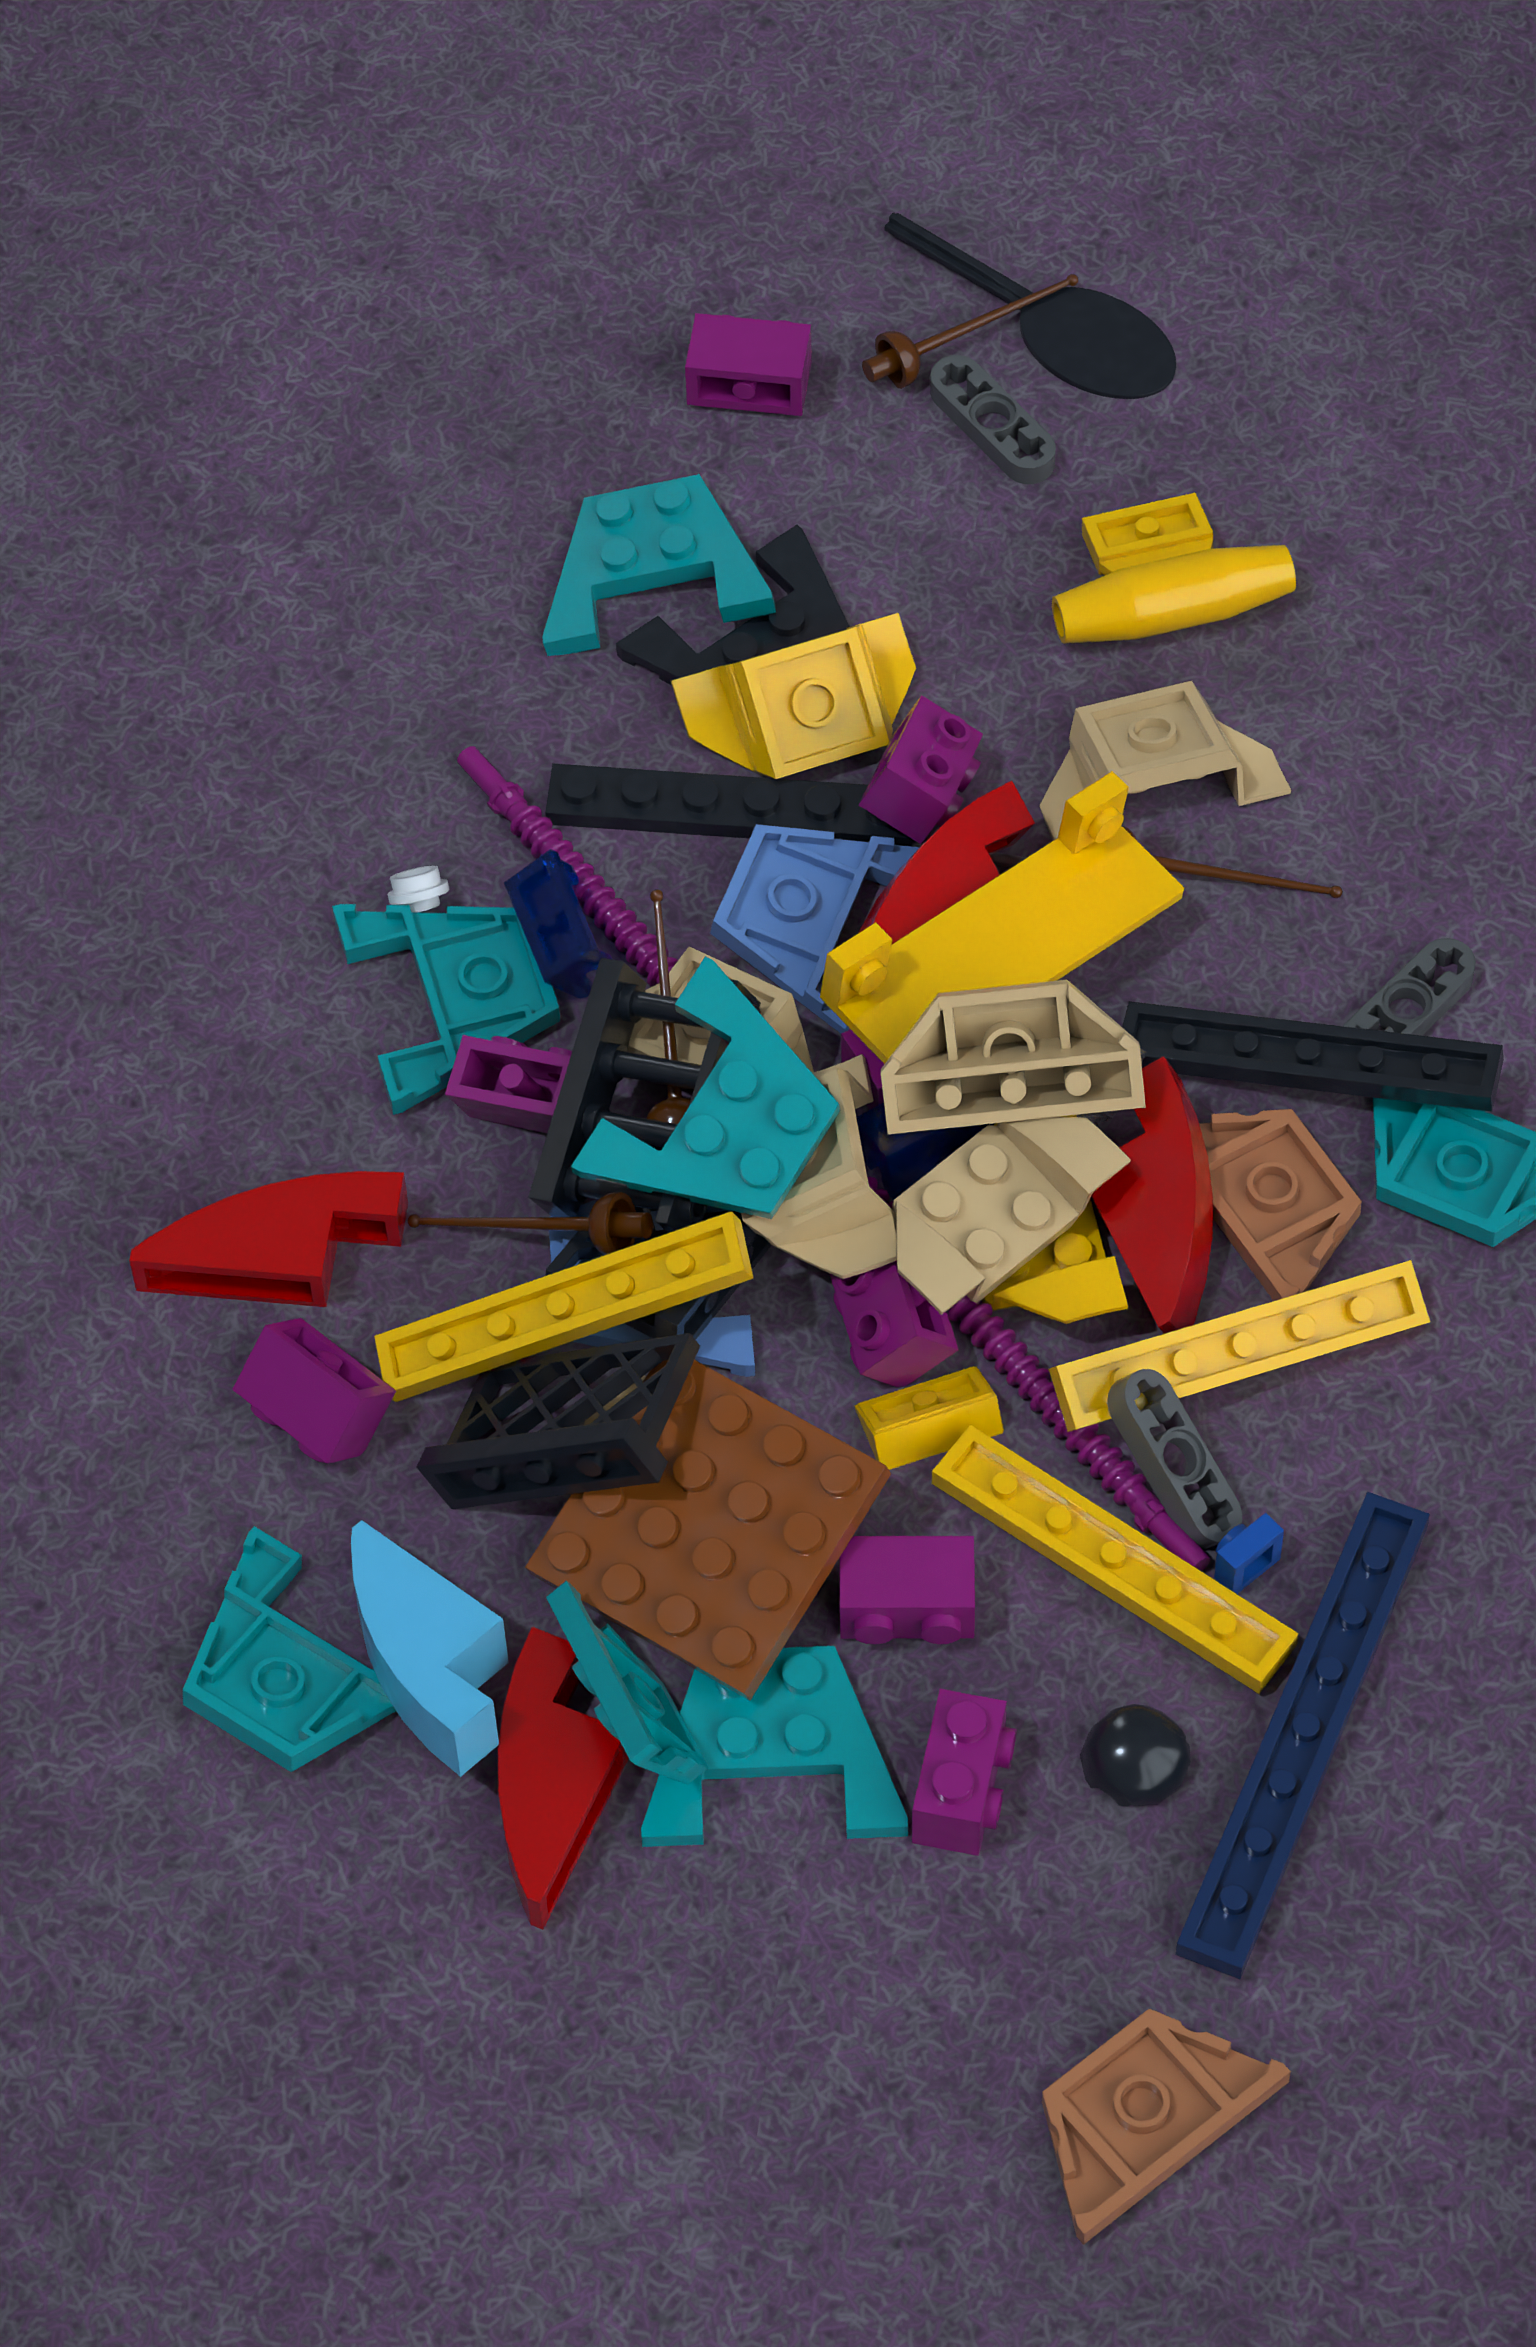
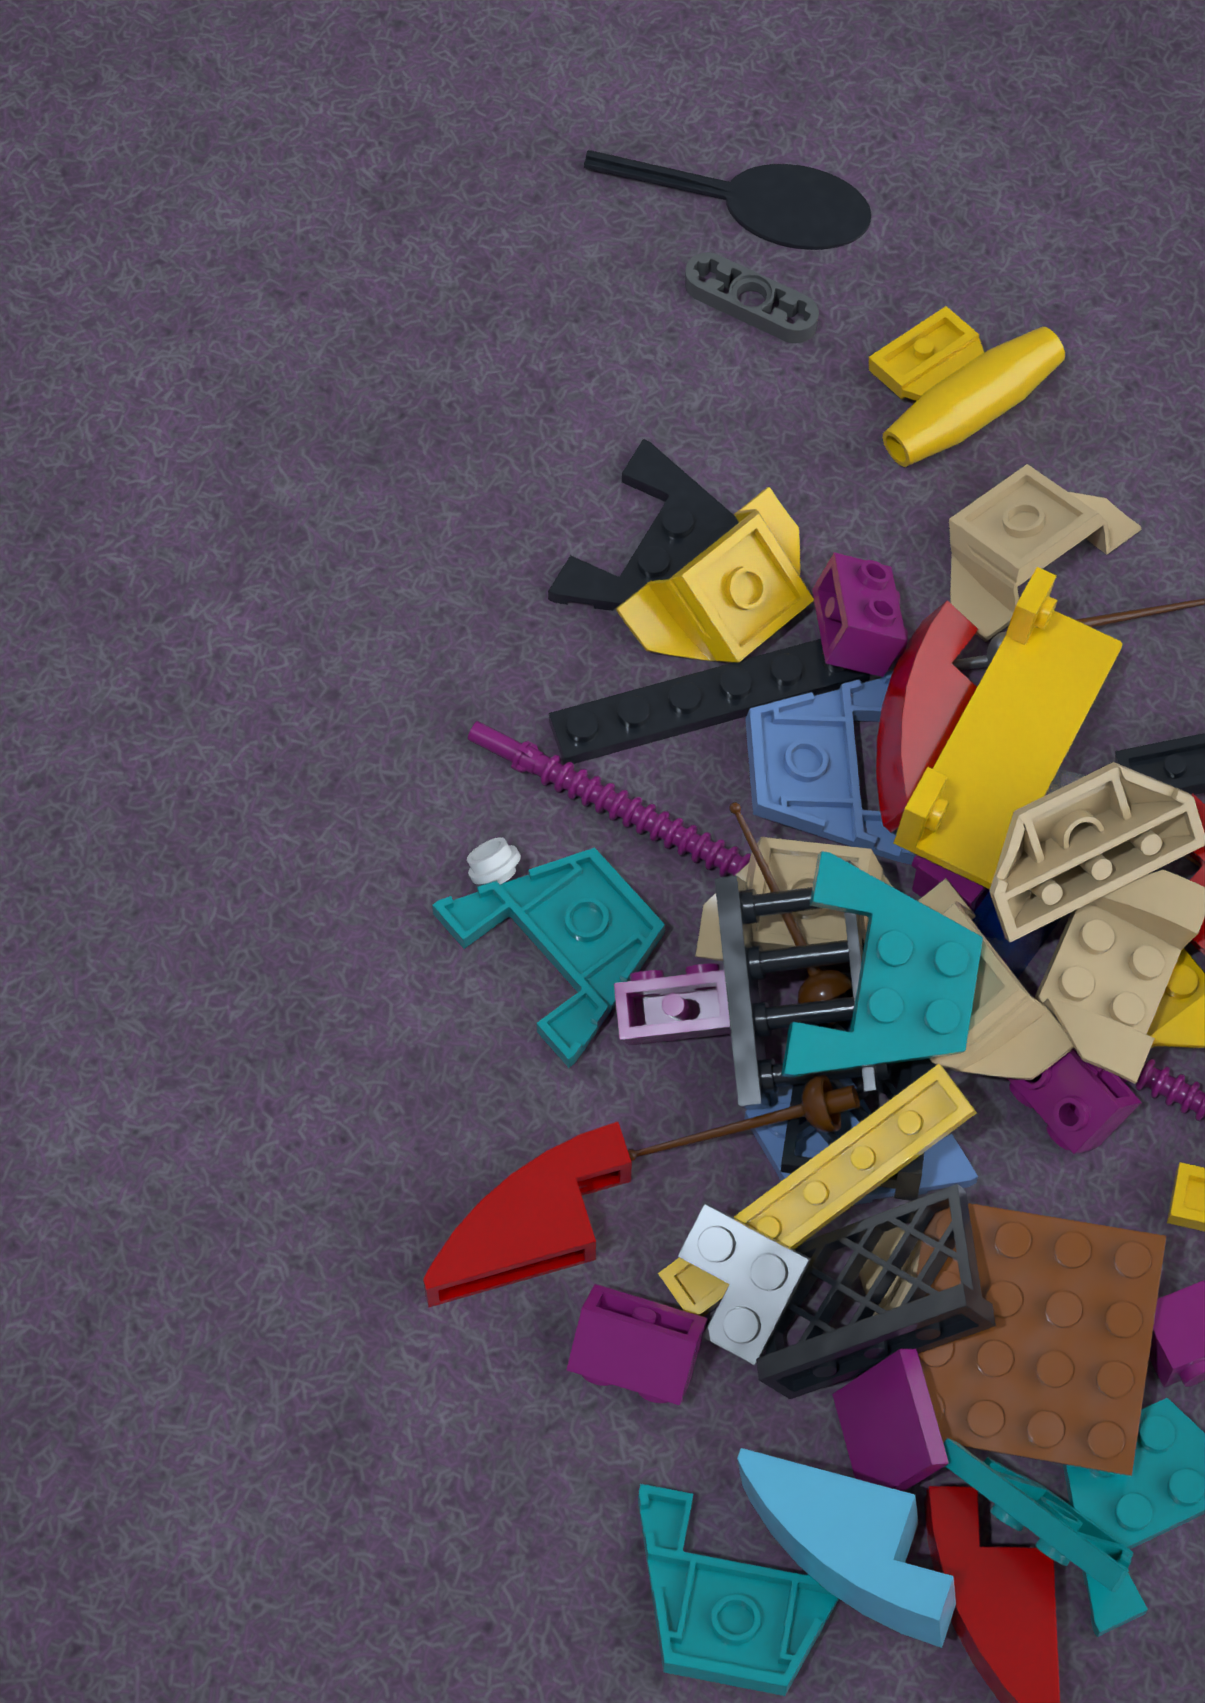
camera: 25 degrees left, 5 degrees up
clear blue hinge [504,849,613,999] -> none
teal wing [542,474,776,656] -> none
magenta brick [685,313,812,416] -> none
yellow slope [854,1366,1004,1470] -> none
reddish brown sword [862,274,1078,389] -> none
none -> plate [678,1203,811,1365]
none -> magenta tile [832,1349,949,1491]

